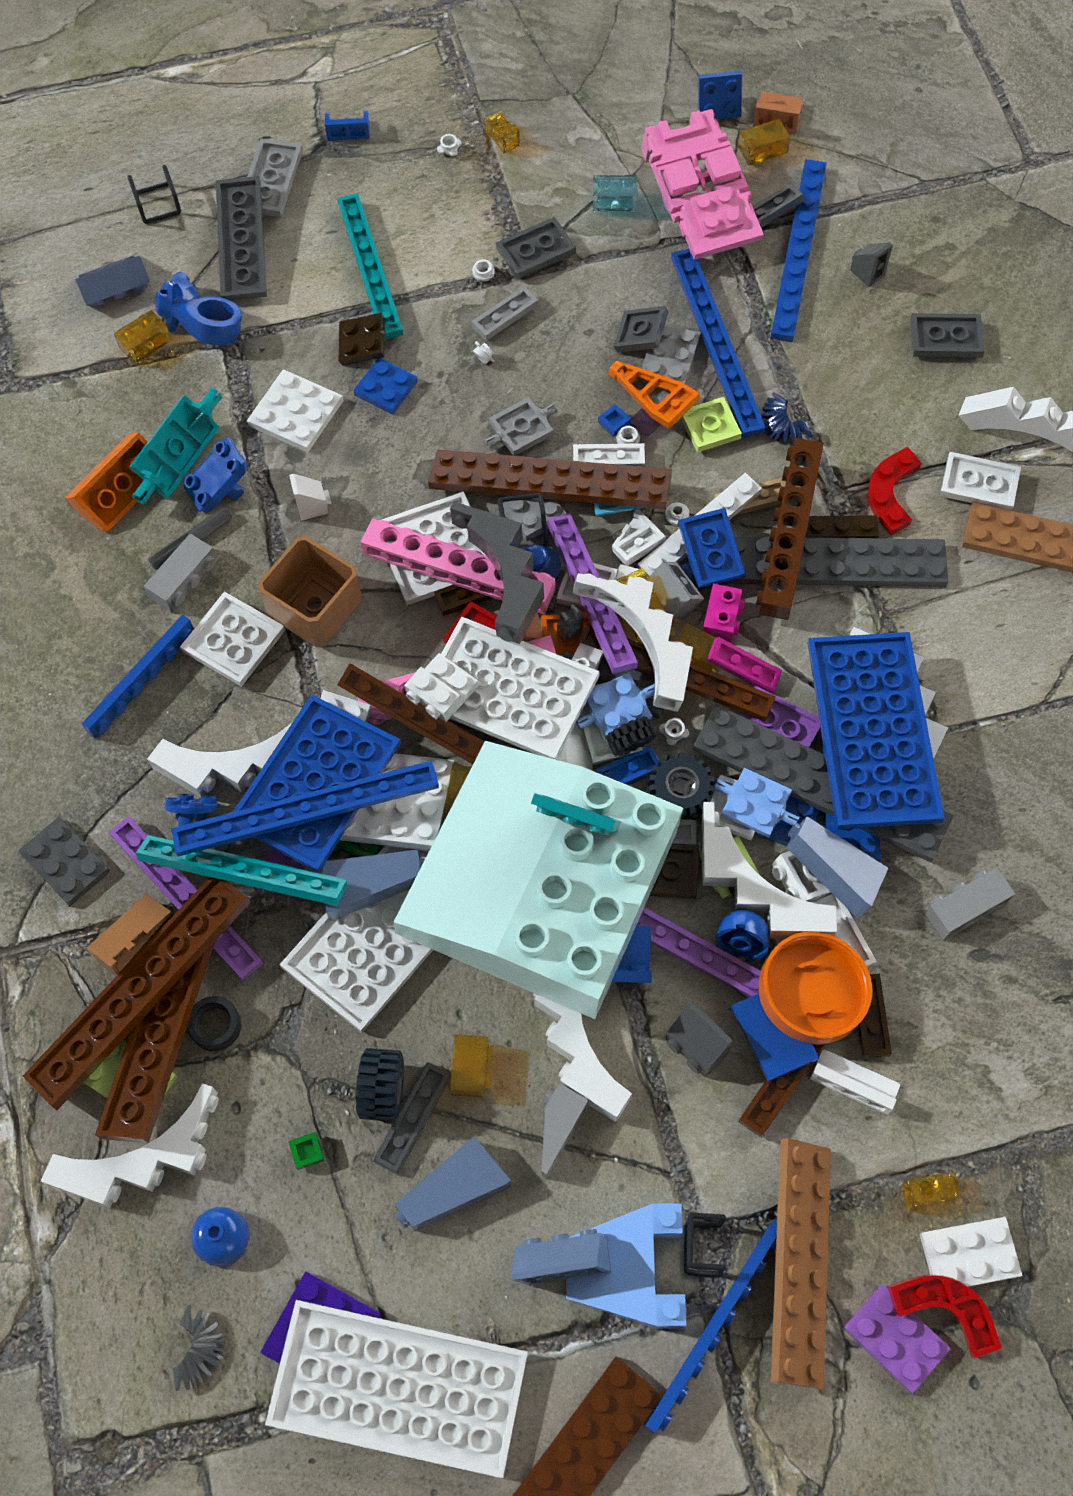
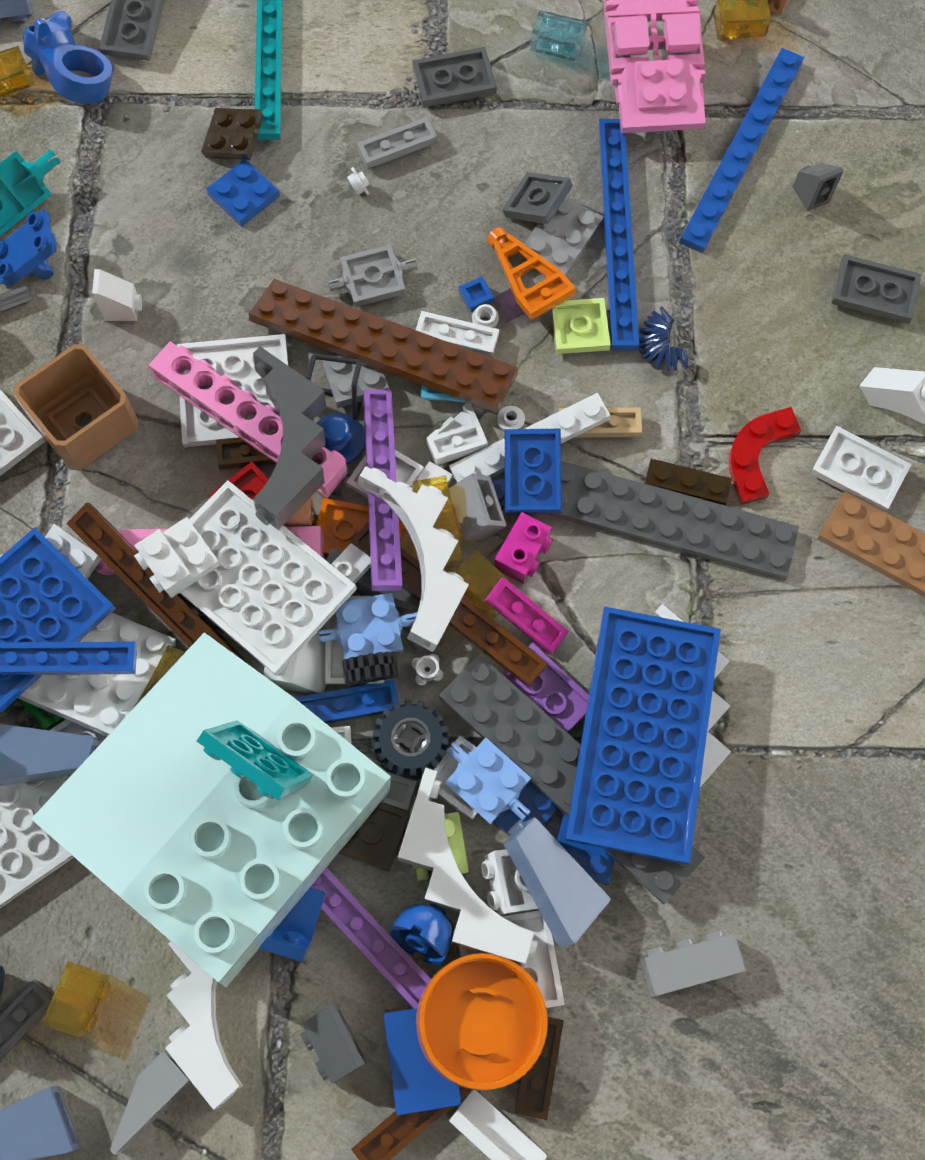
camera: 10 degrees right, 5 degrees up
white plate [247,369,343,453] -> none
white plate [472,259,495,281] -> none
dark grey plate [557,604,583,642] -> none
dark grey plate [753,184,804,227] -> none
reddish brown brick [756,438,824,620] -> none

